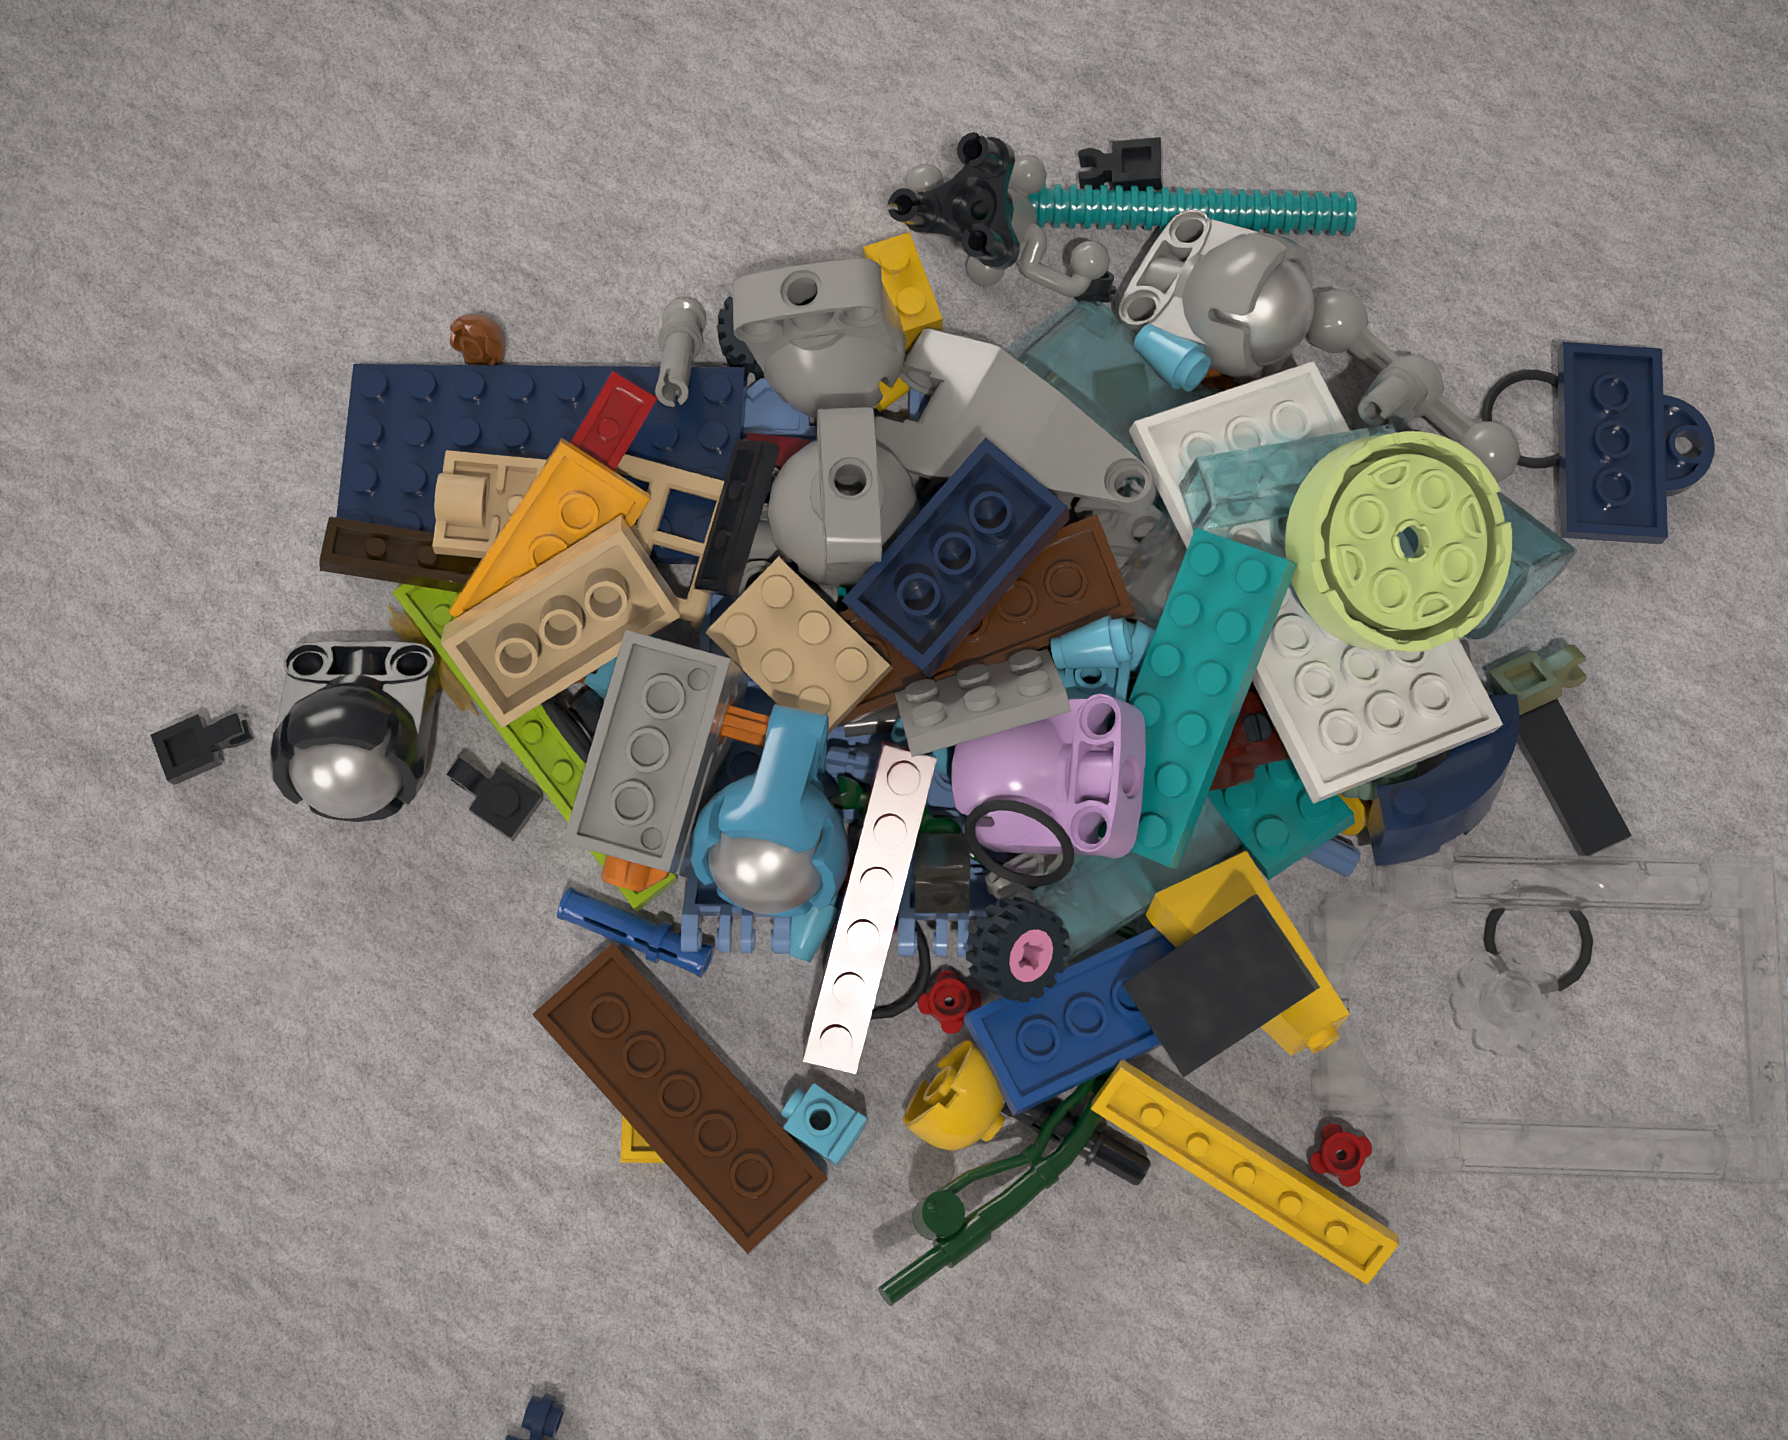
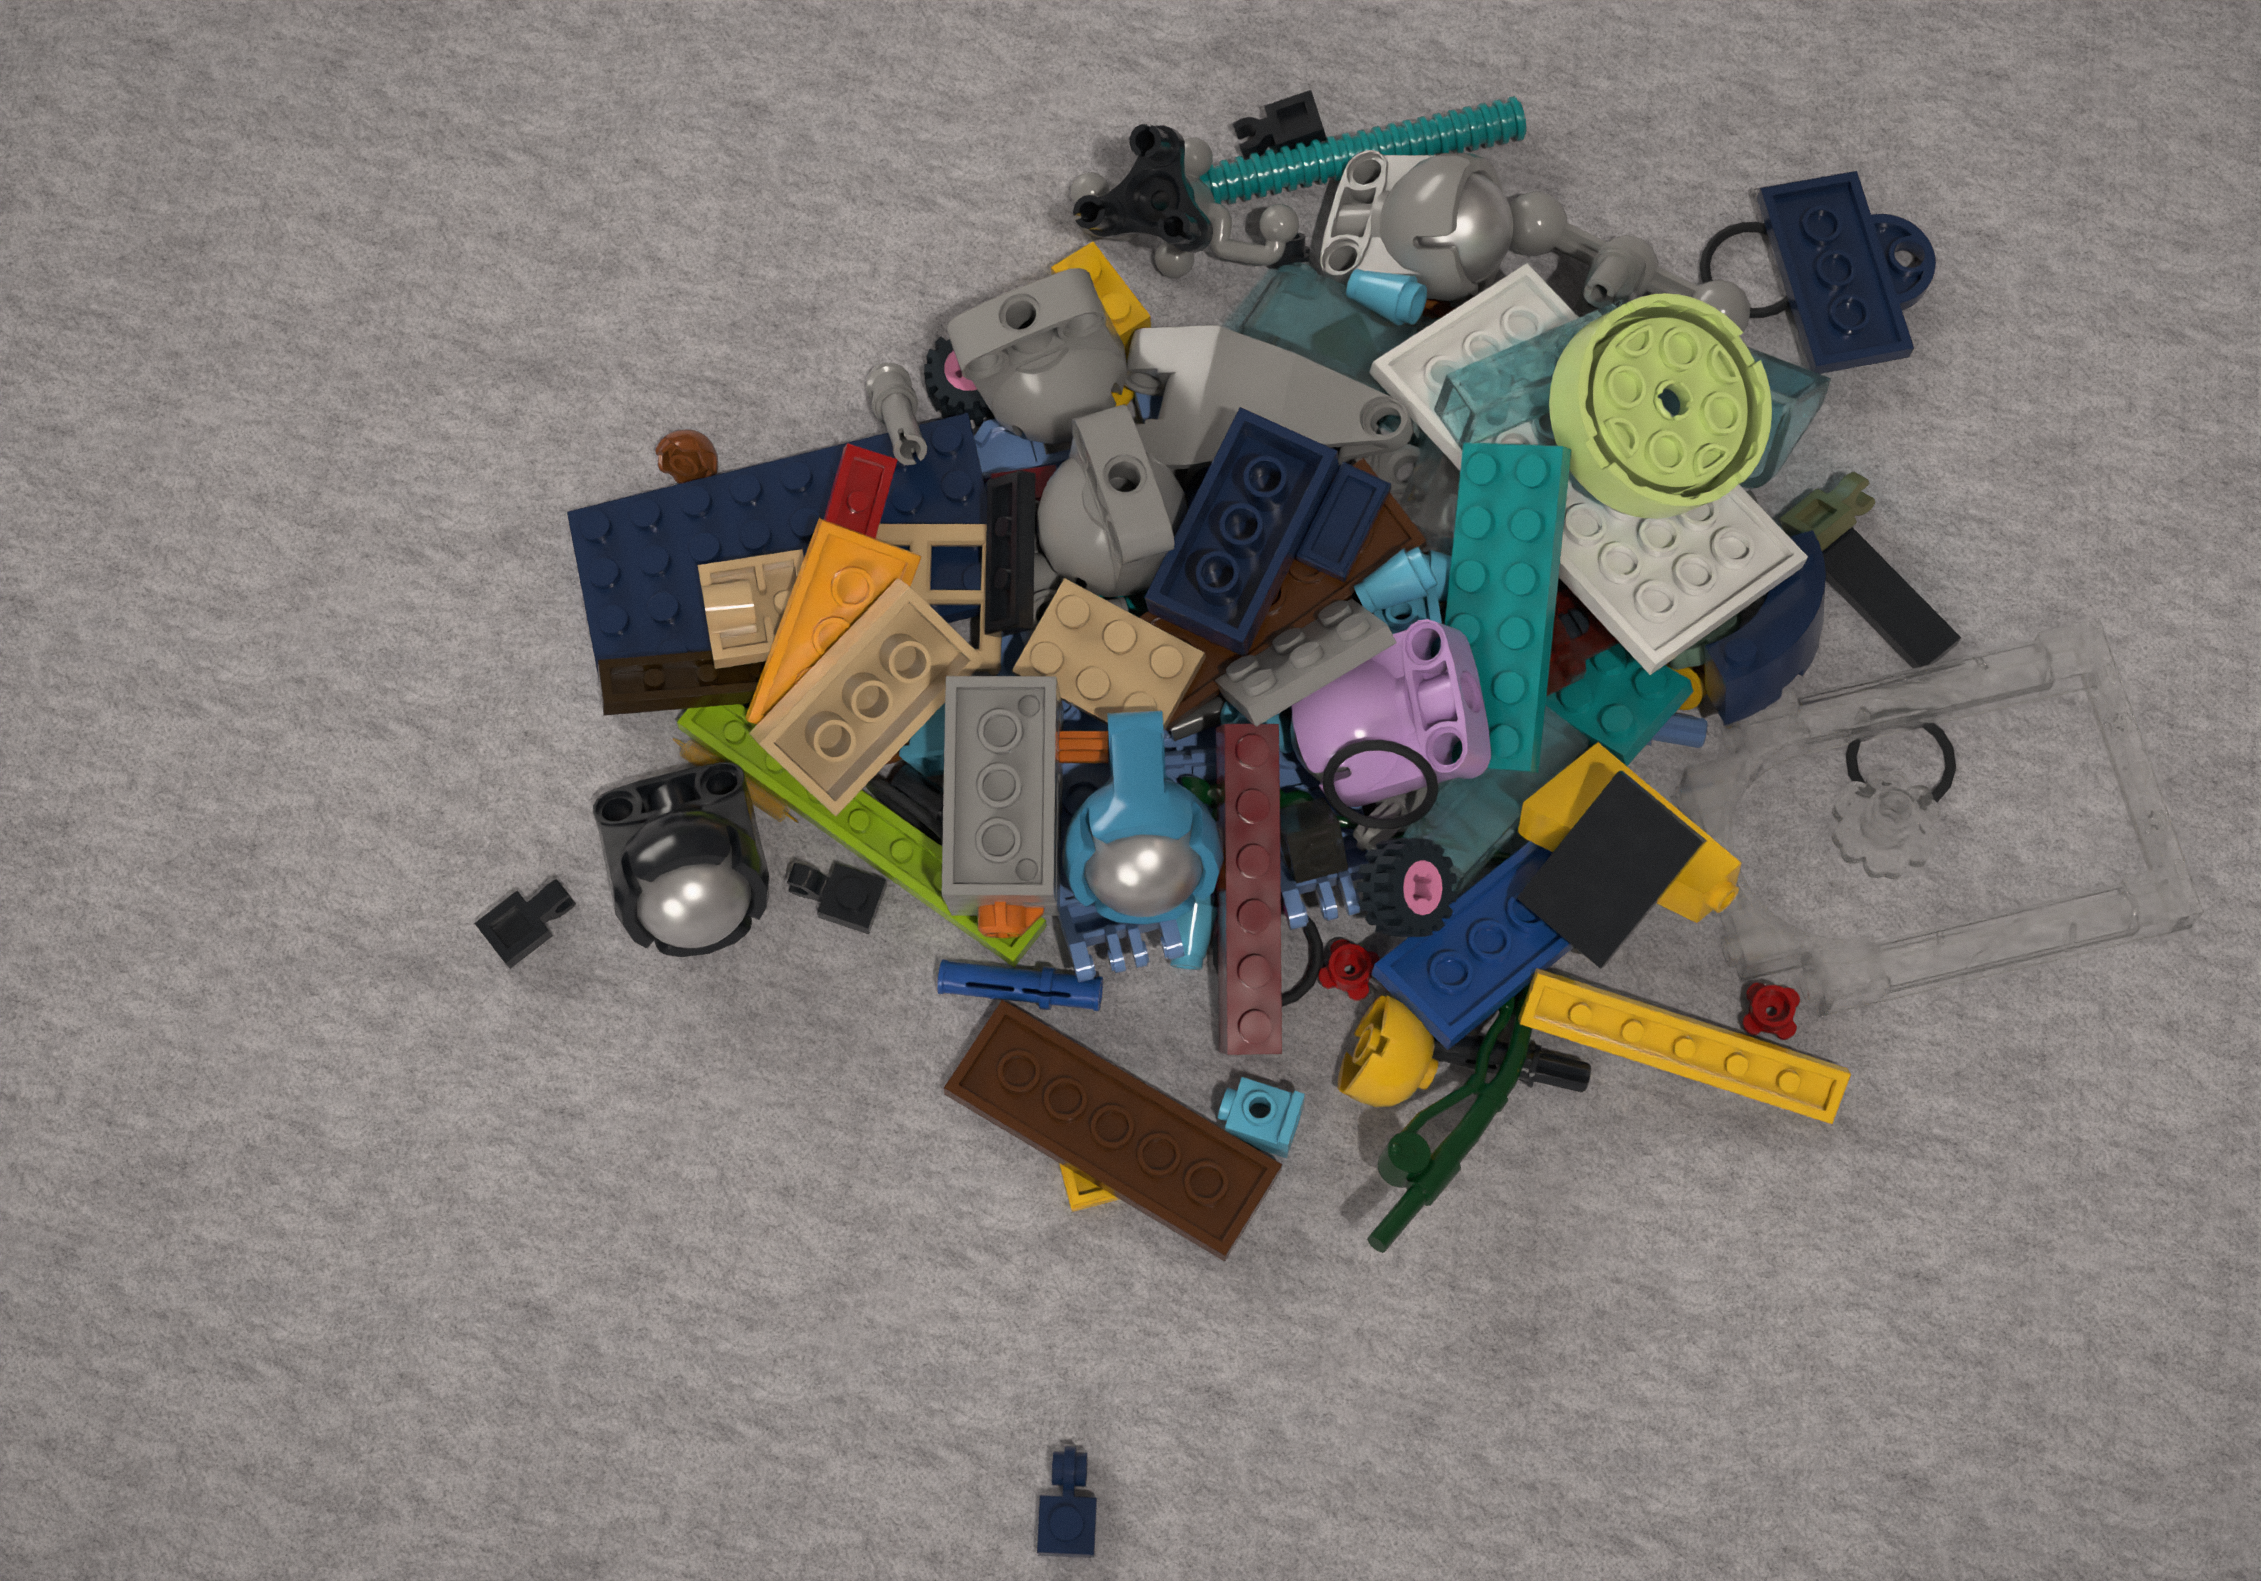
camera: 15 degrees left, 5 degrees down
none -> dark blue tile [1296,462,1391,582]

